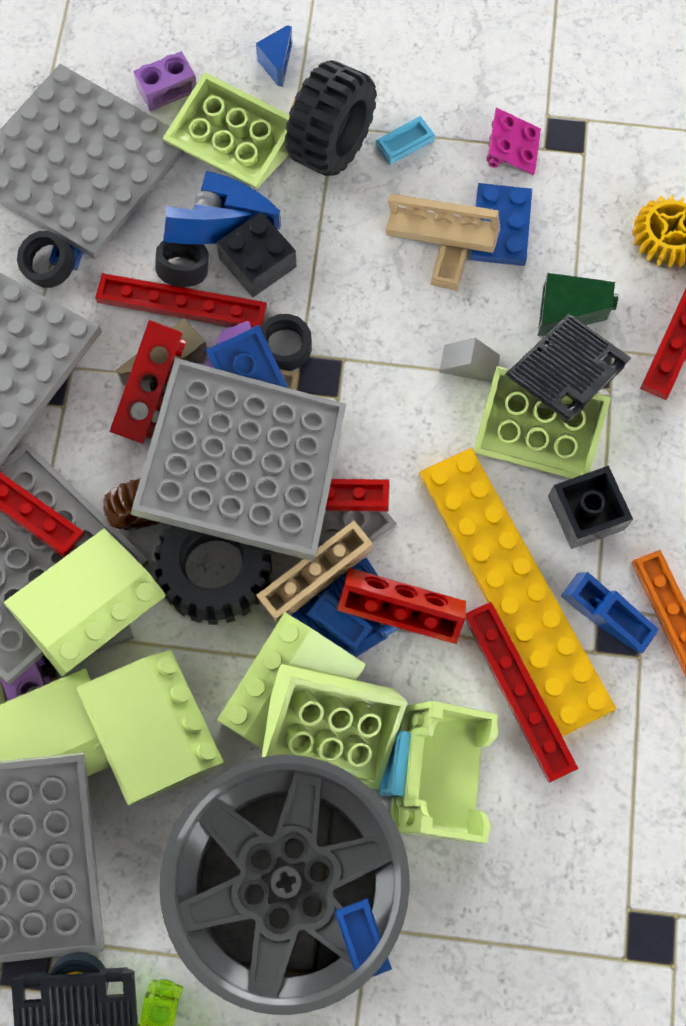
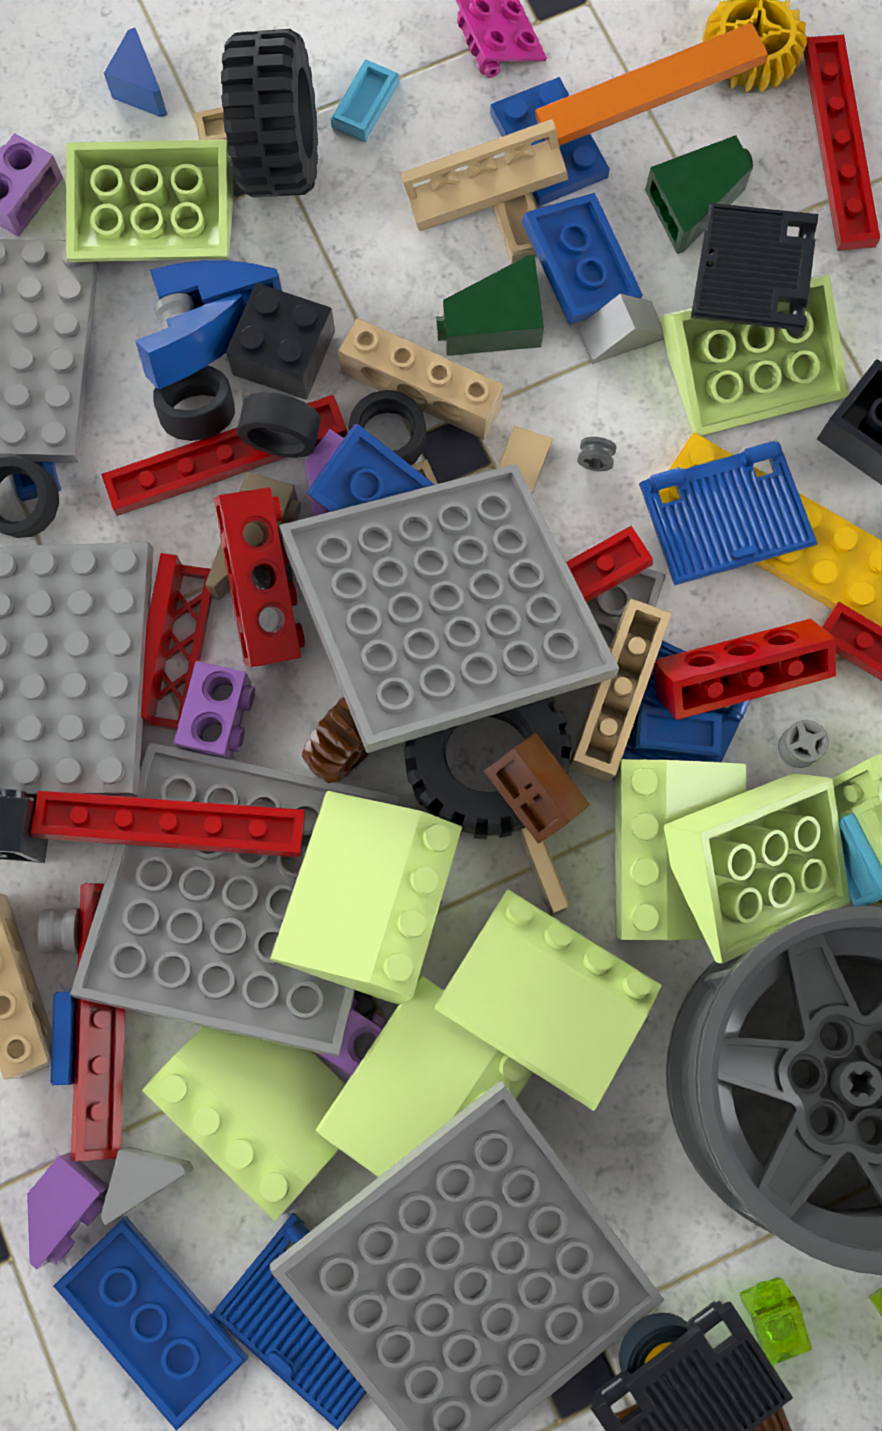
camera: 30 degrees left, 5 degrees up
none -> red fence [141,553,212,730]
none -> medium lavender brick [174,661,255,760]
none -> black tyre [237,392,321,458]
none -> tan brick [338,318,504,440]
none -> dark green slope [436,255,544,356]
none -> reddish brown hinge [484,732,590,844]
none -> tan tile [498,425,553,494]
none -> tan tile [519,828,569,916]
none -> blue plate [521,193,643,325]
none -> orange tile [535,23,768,146]
none -> dark grey bush [577,437,617,471]
none -> blue window [639,441,818,586]
none -> light grey wheel [778,720,829,768]

